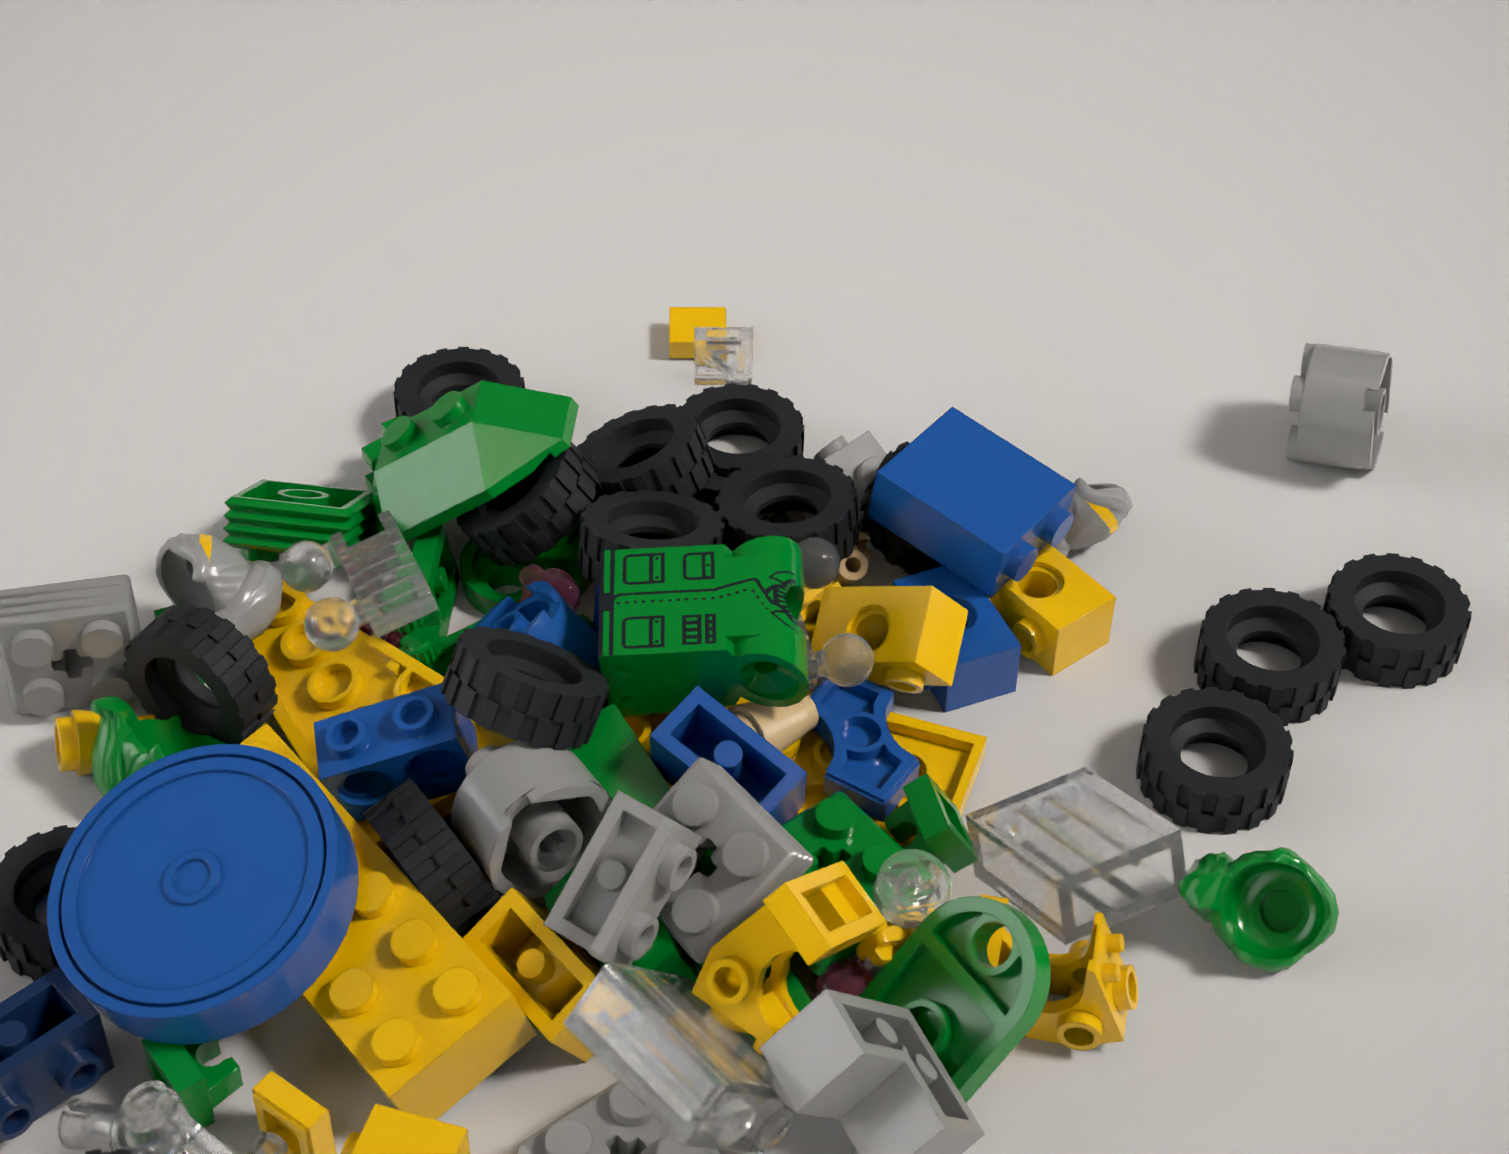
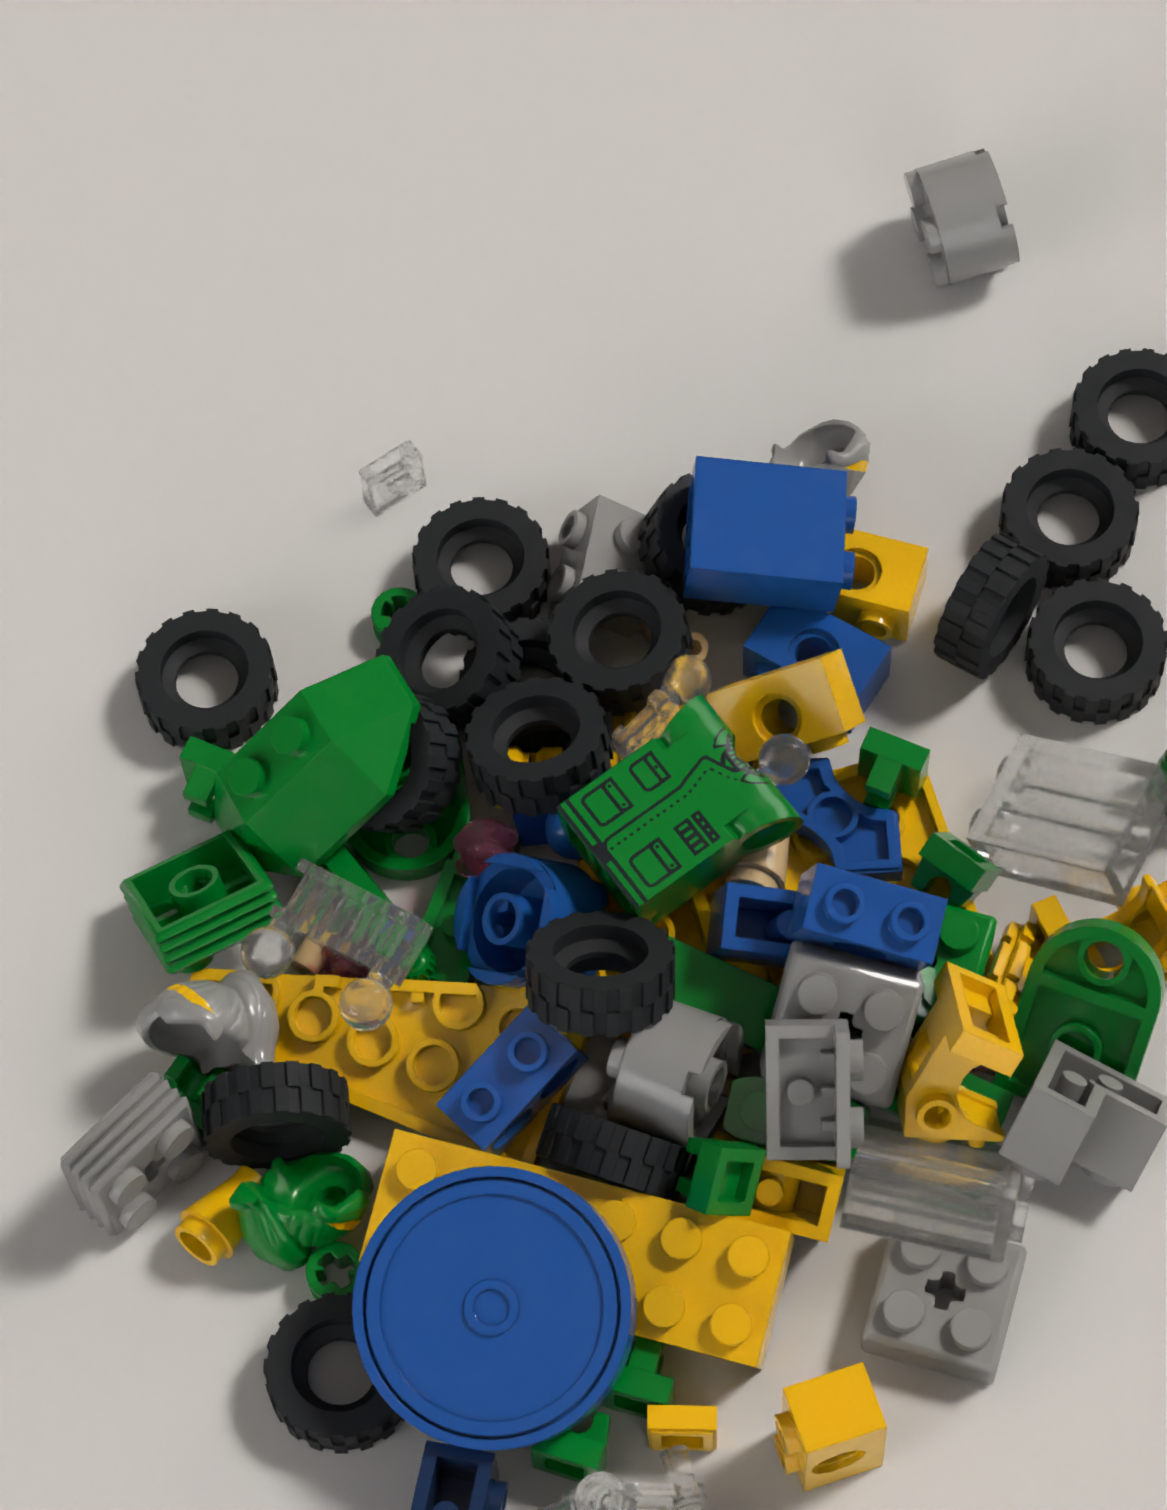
camera: 30 degrees left, 20 degrees up
yellow tile [669,307,727,359] -> none
clear tile [873,849,952,929] -> none
none -> green tile [601,1336,675,1419]
none -> green tile [676,1137,767,1216]
none -> blue brick [785,863,948,971]
none -> green tile [857,726,930,810]
none -> black tyre [933,532,1049,680]

